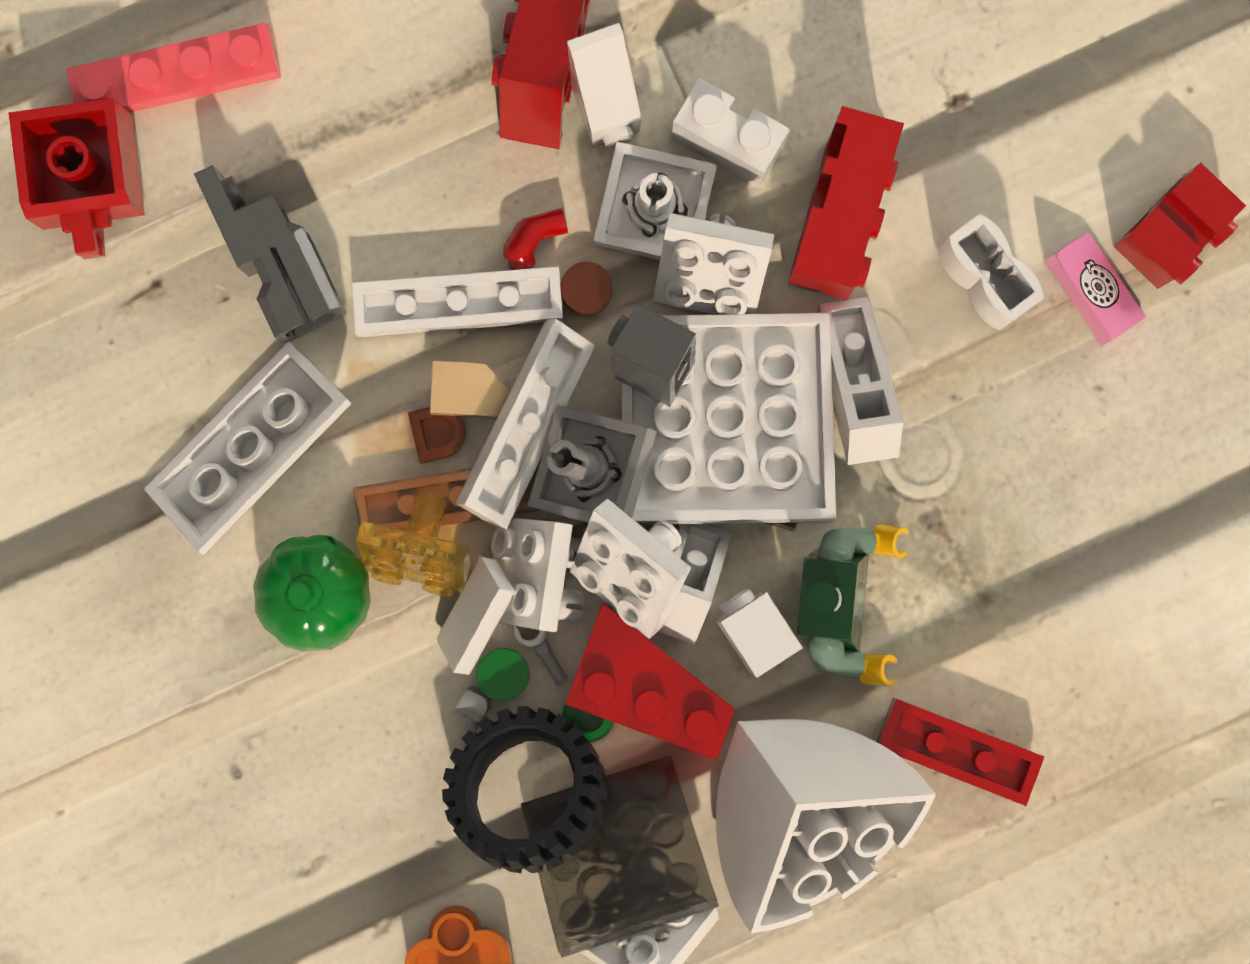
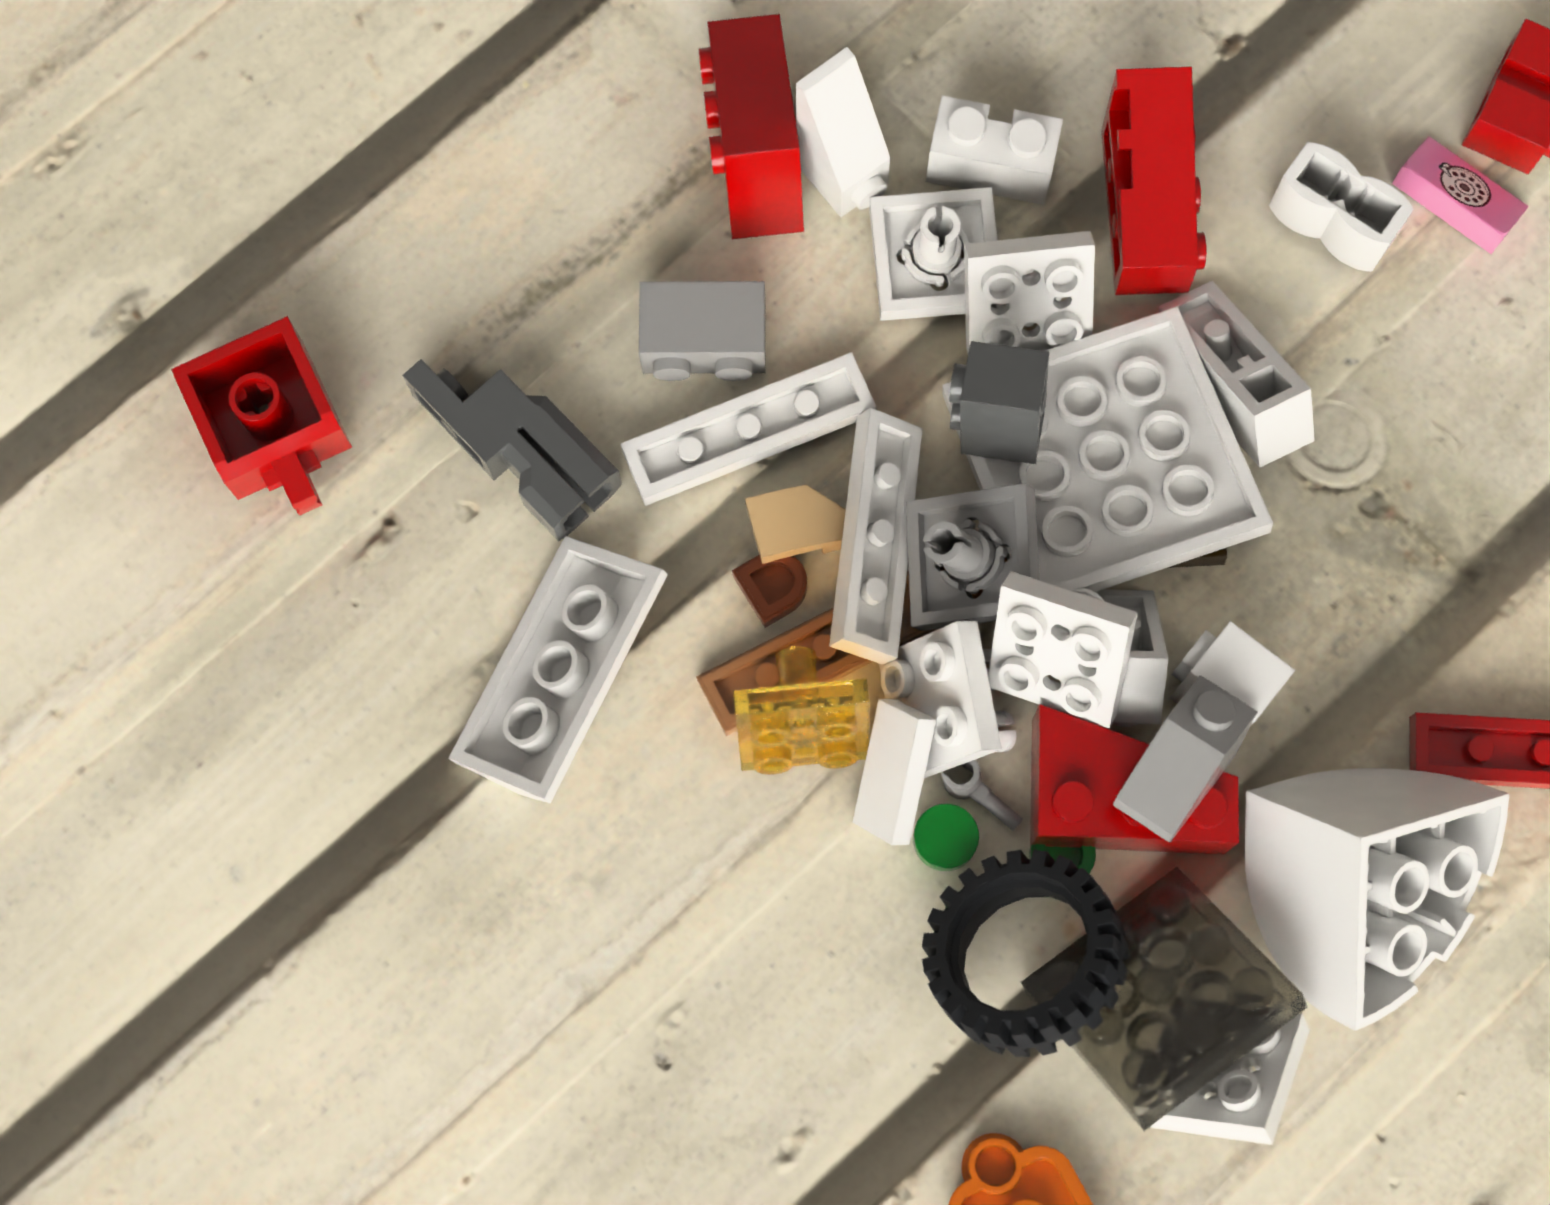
camera: 15 degrees left, 10 degrees down
coral plate [66,23,281,113] -> none
green piece [253,534,371,652] -> none
light grey hand [455,686,491,751] -> none
red arm [503,208,568,270] -> none
copper tile [561,262,612,316] -> none
torso [797,524,909,686] -> none
none -> light grey brick [639,281,766,381]
none -> light grey slope [1113,675,1258,843]

